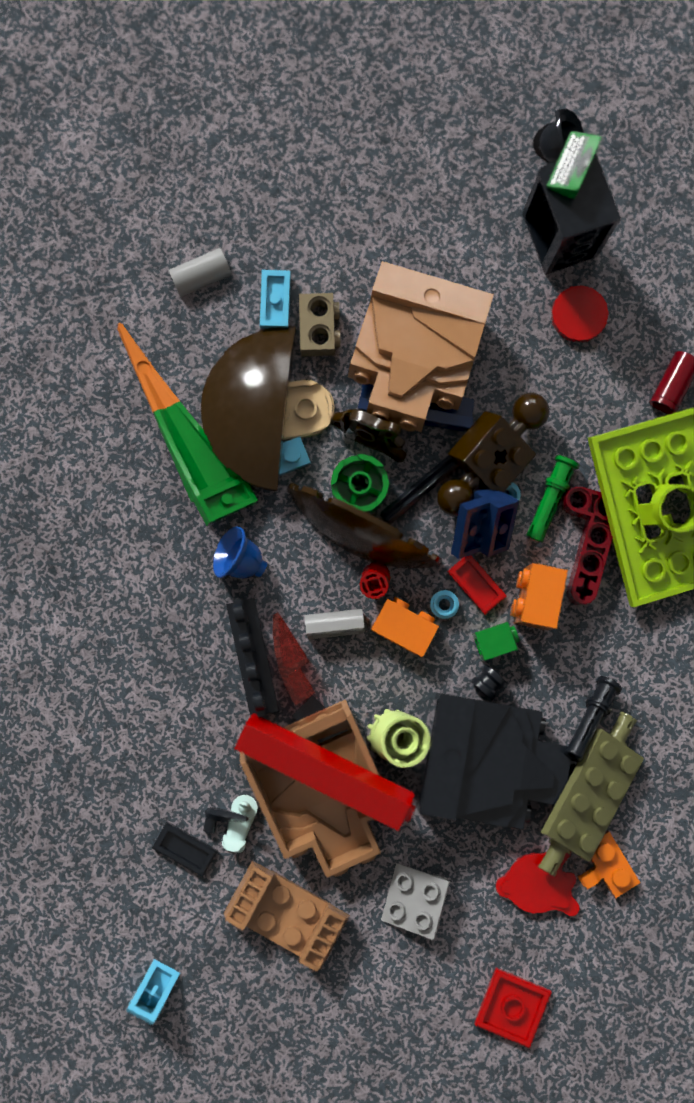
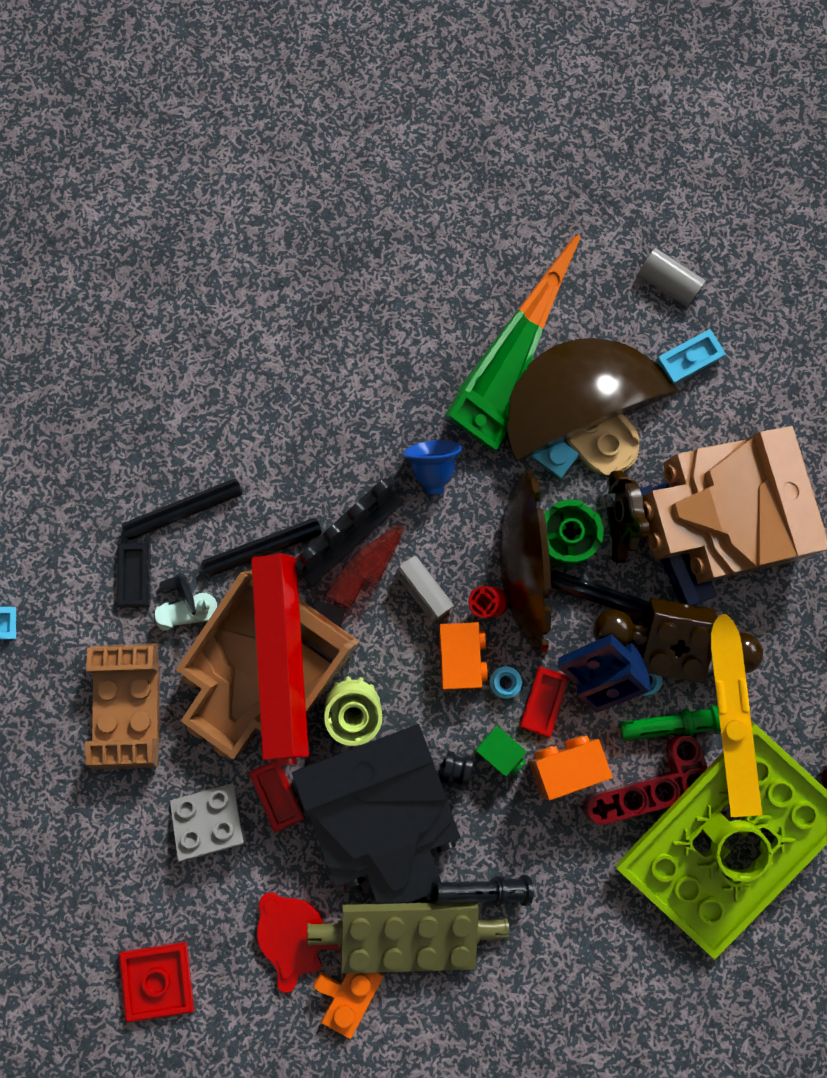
camera: 55 degrees right, 5 degrees down
dark tan brick [299,293,340,357] -> none
none -> black axle [122,479,242,540]
none -> black axle [201,518,322,577]
none -> red tile [248,760,305,833]
none -> yellow piece [711,614,763,817]

